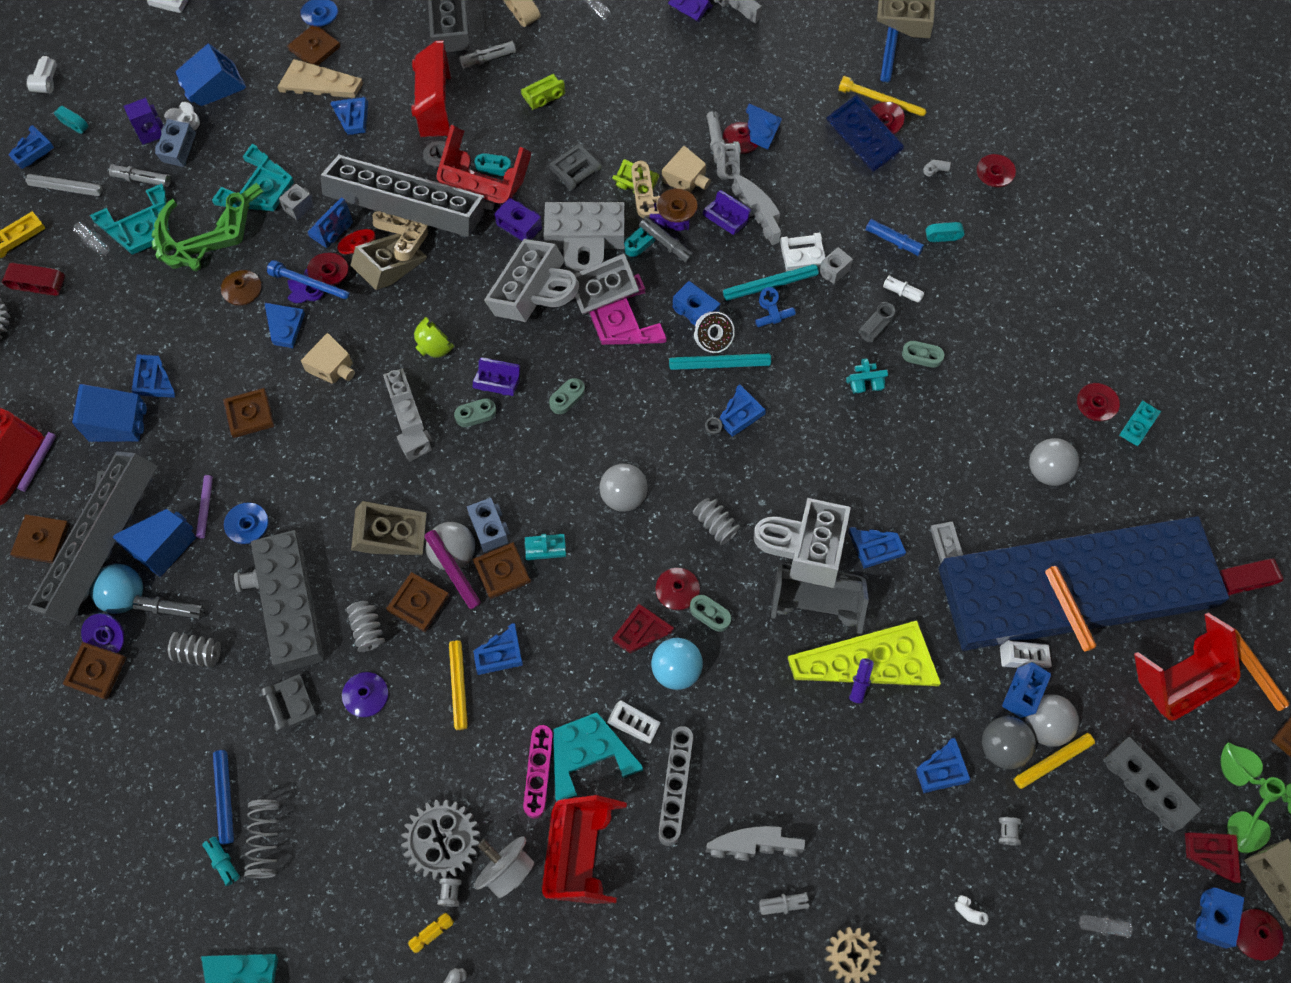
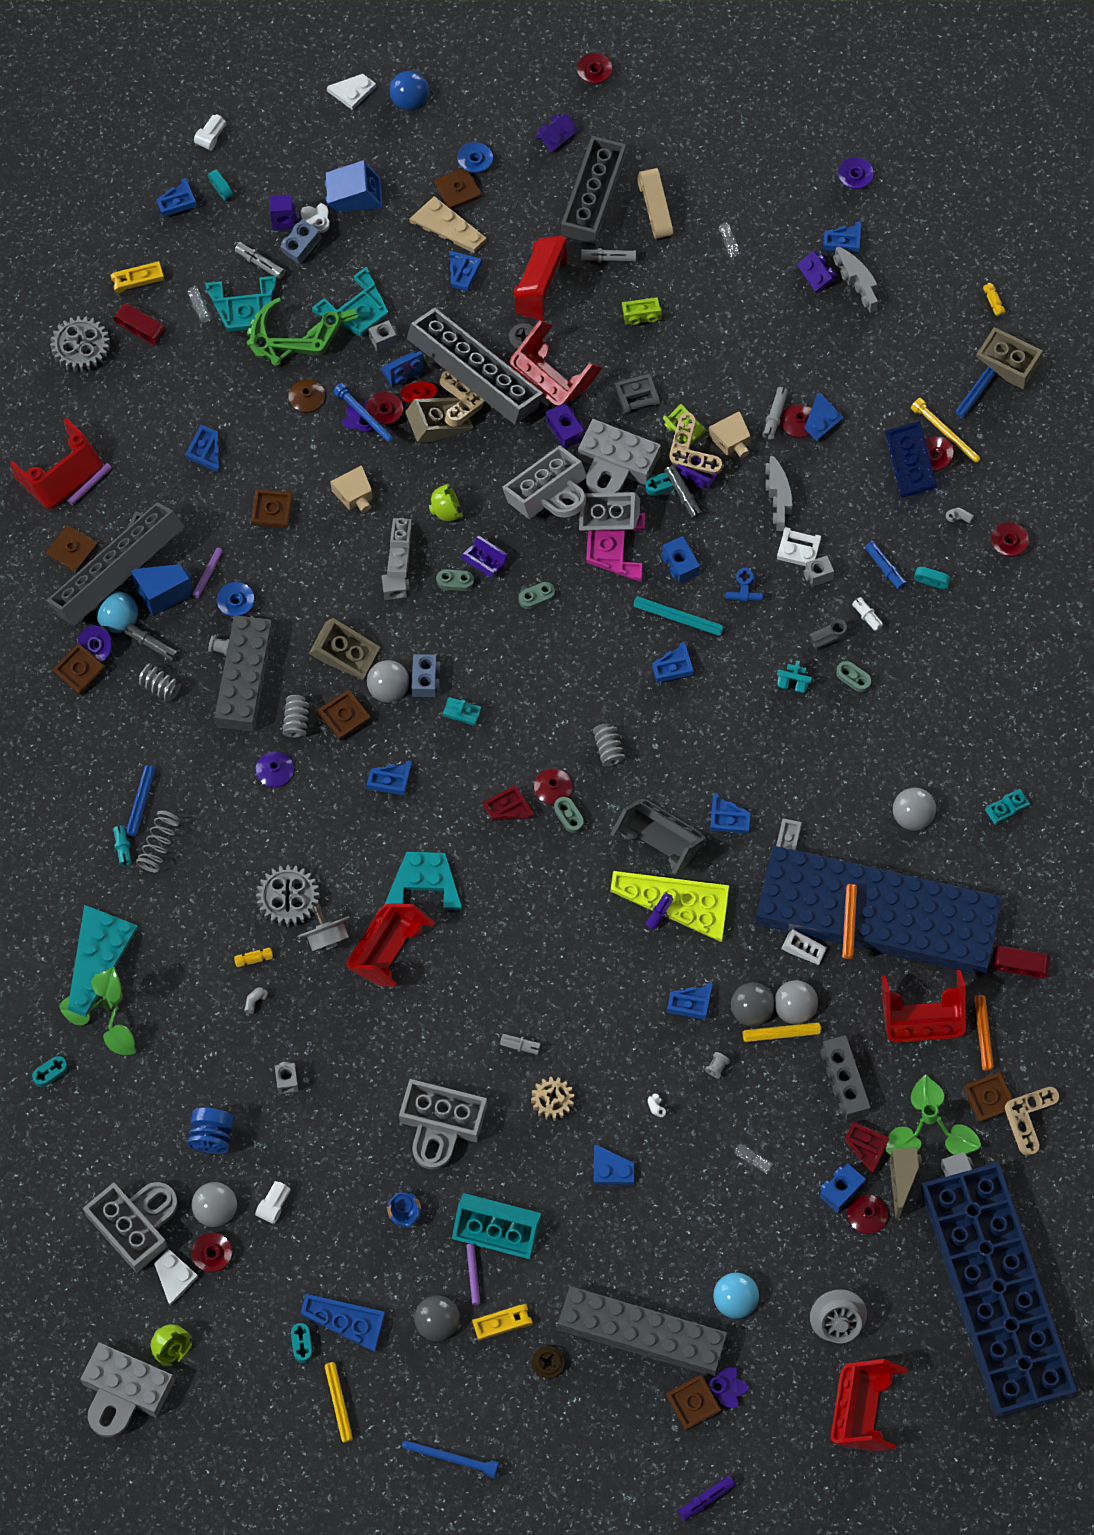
camera: 25 degrees right, 0 degrees up
light grey axle [25,174,103,196] -> none
blue slope [72,384,147,442] -> none
dark grey plate [261,674,317,733] -> none
blue wing [265,303,305,348] -> none
magenta axle [424,530,480,609] -> none
light grey bush [437,878,462,907] -> none
yellow axle [449,641,467,730] -> none
reddish brown plate [473,542,531,599] -> none
teal beam [475,154,511,176] -> none
dark pink beam [523,725,553,819] -> none
light grey piece [599,463,648,512] -> none
white slope [607,700,660,744] -> none
medium azure piece [651,638,703,690] -> none
reddish brown dish [657,189,697,222] -> none
light grey beam [659,726,693,846] -> none
tile [694,312,734,353] -> none
dark purple bracket [702,190,751,235] -> none
dark grey hinge [705,417,722,435] -> none
light grey slope [706,826,805,861] -> none
light grey piece [716,141,740,180] -> none
teal axle [723,264,819,301] -> none
light grey brick [754,498,851,588] -> none
blue brick [1002,662,1051,718] -> none
dark red dish [1077,383,1120,421] -> none

